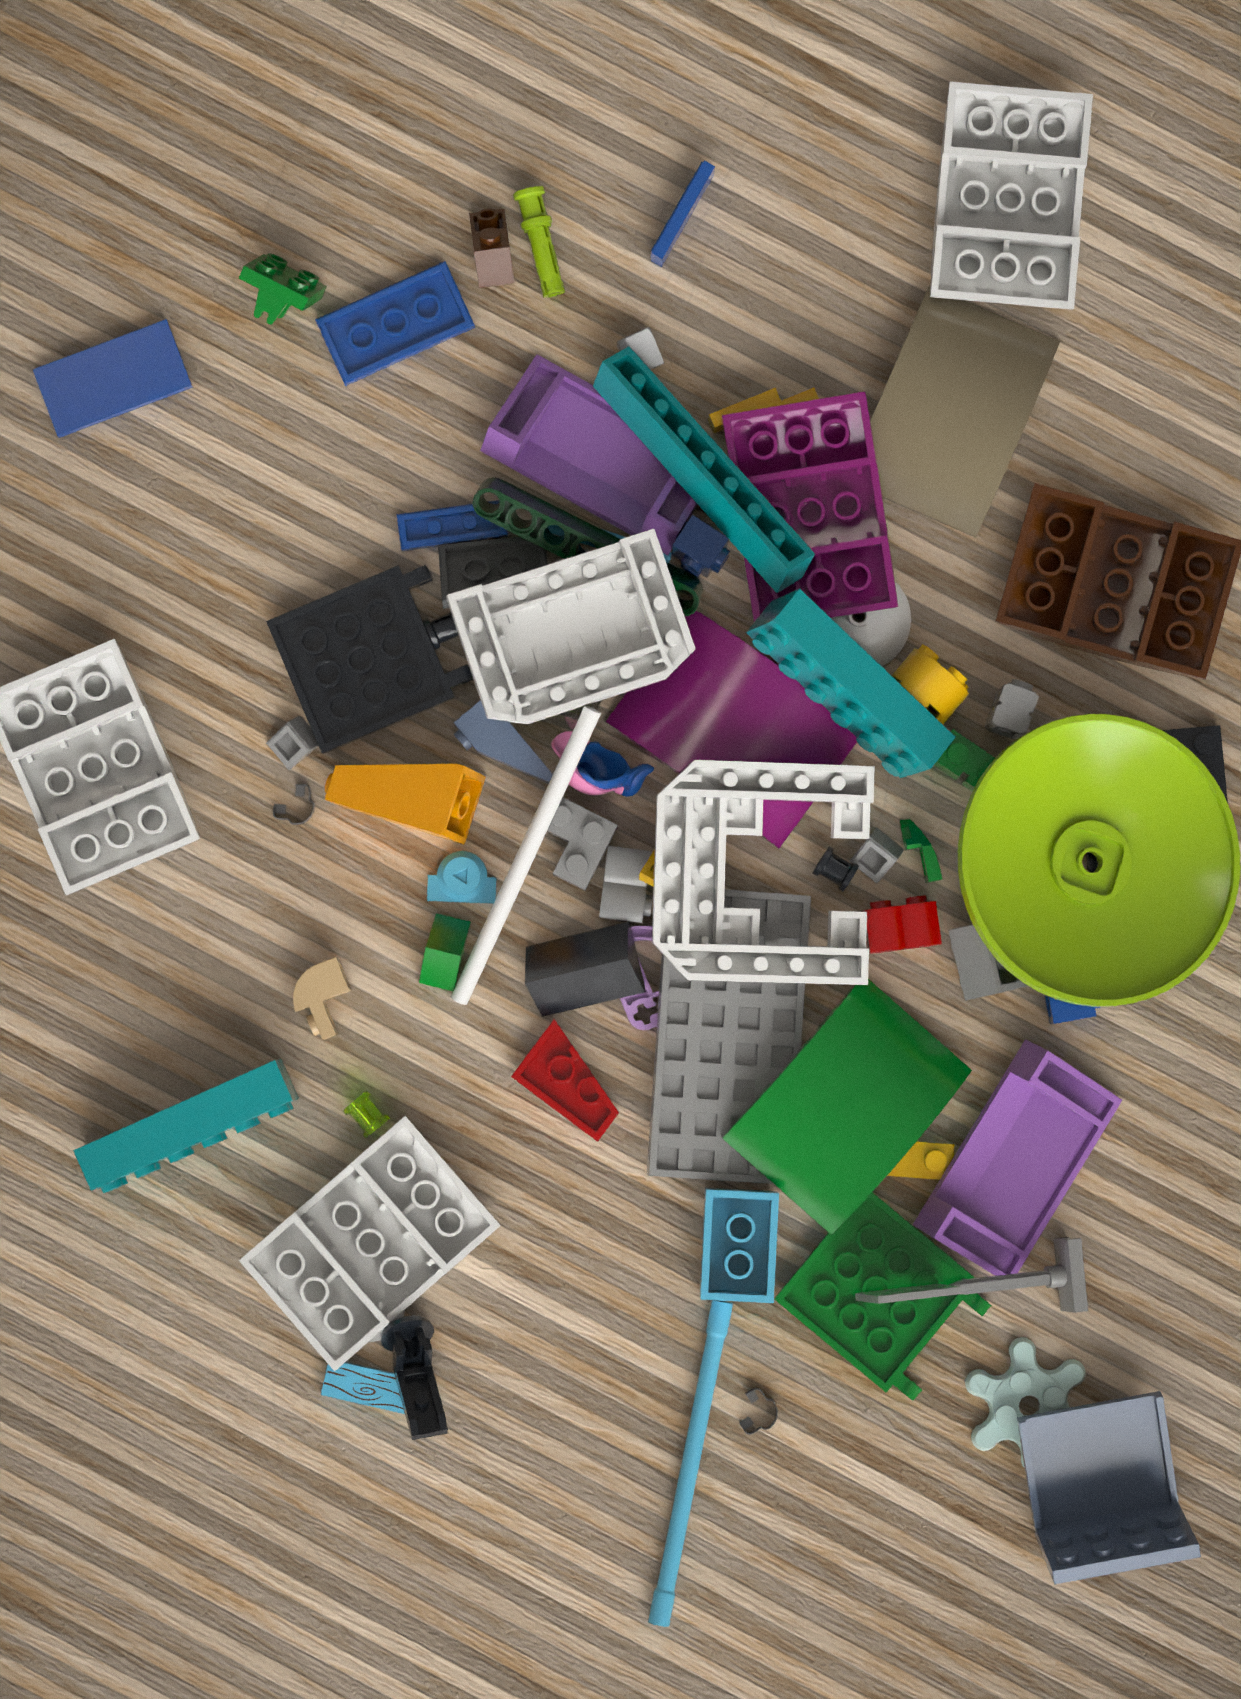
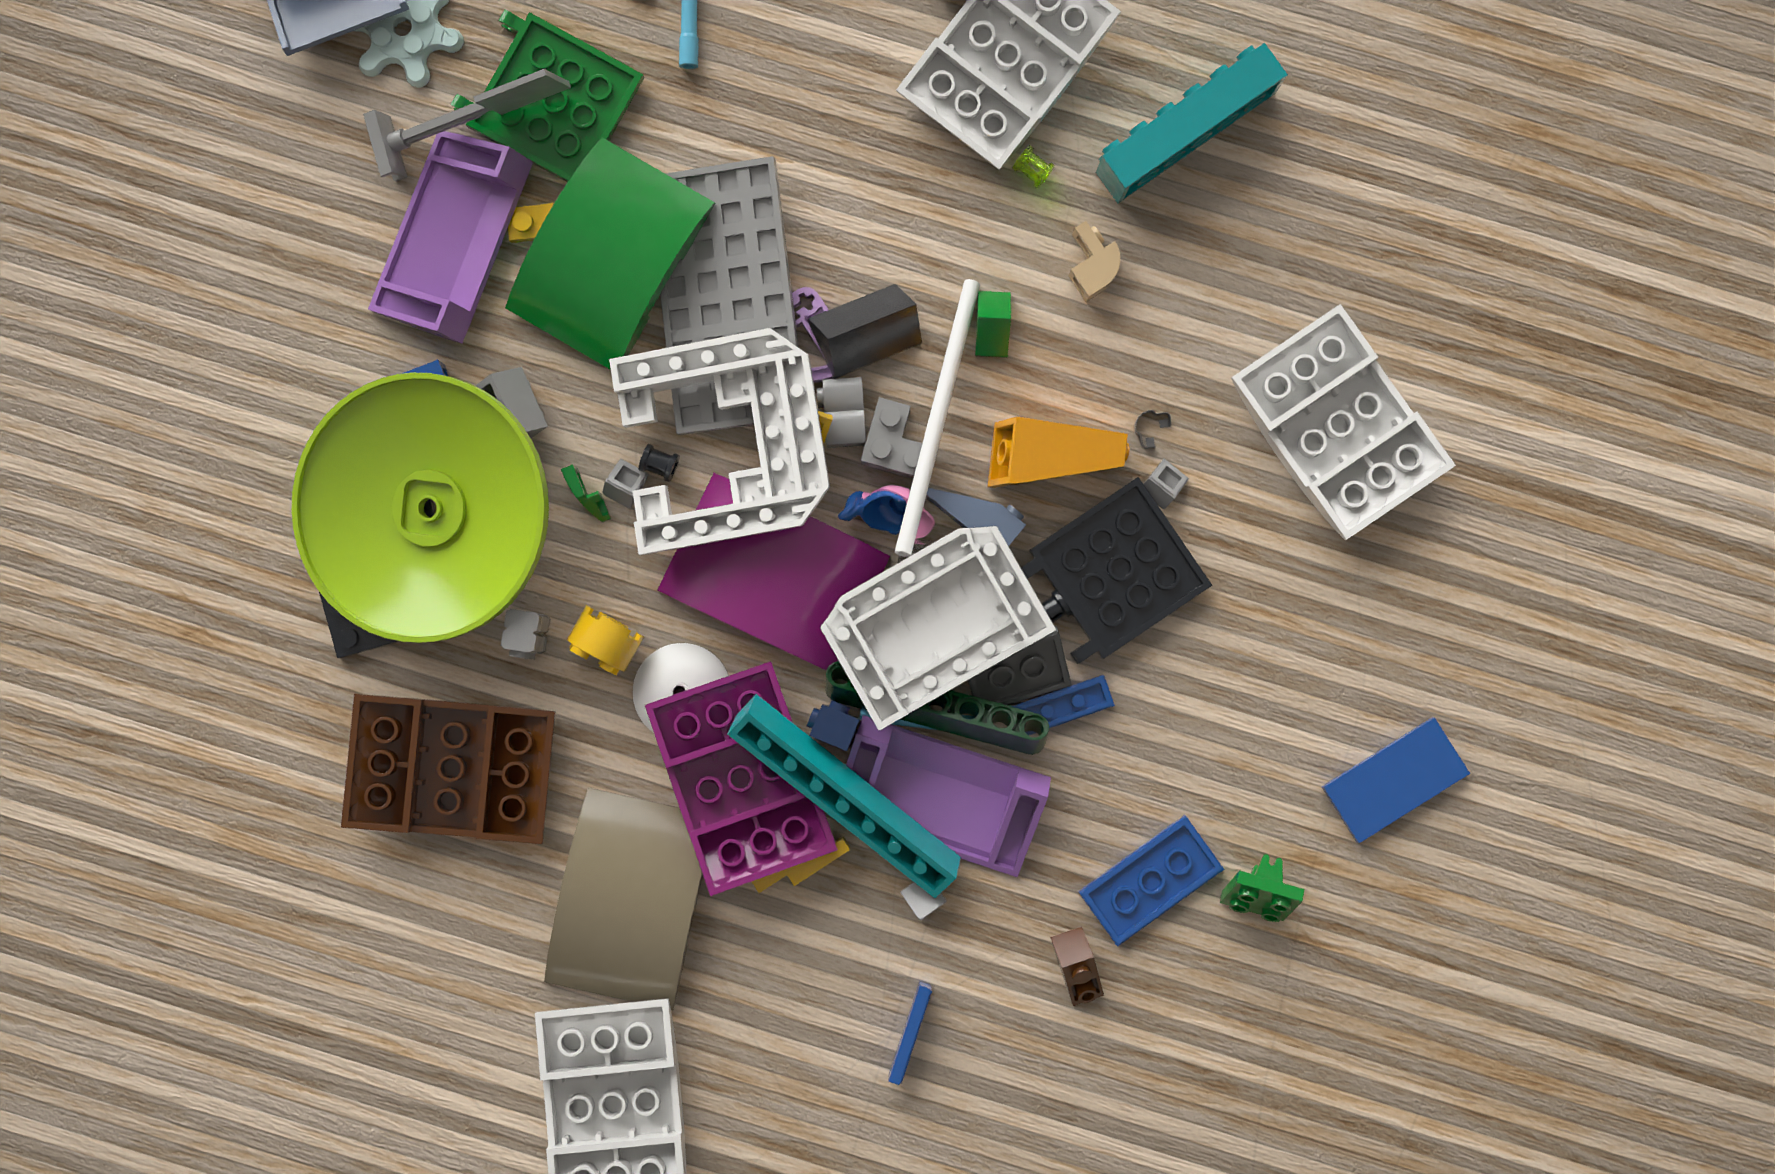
camera: 170 degrees right, 0 degrees up
medium azure piece [427,851,496,904] -> none
red wing [511,1019,619,1142] -> none
lime pin [513,186,566,298] -> none
medium azure brick [700,1187,779,1303] -> none
teal brick [746,588,955,778] -> none
red brick [862,895,942,954] -> none
green piece [934,729,995,792] -> none

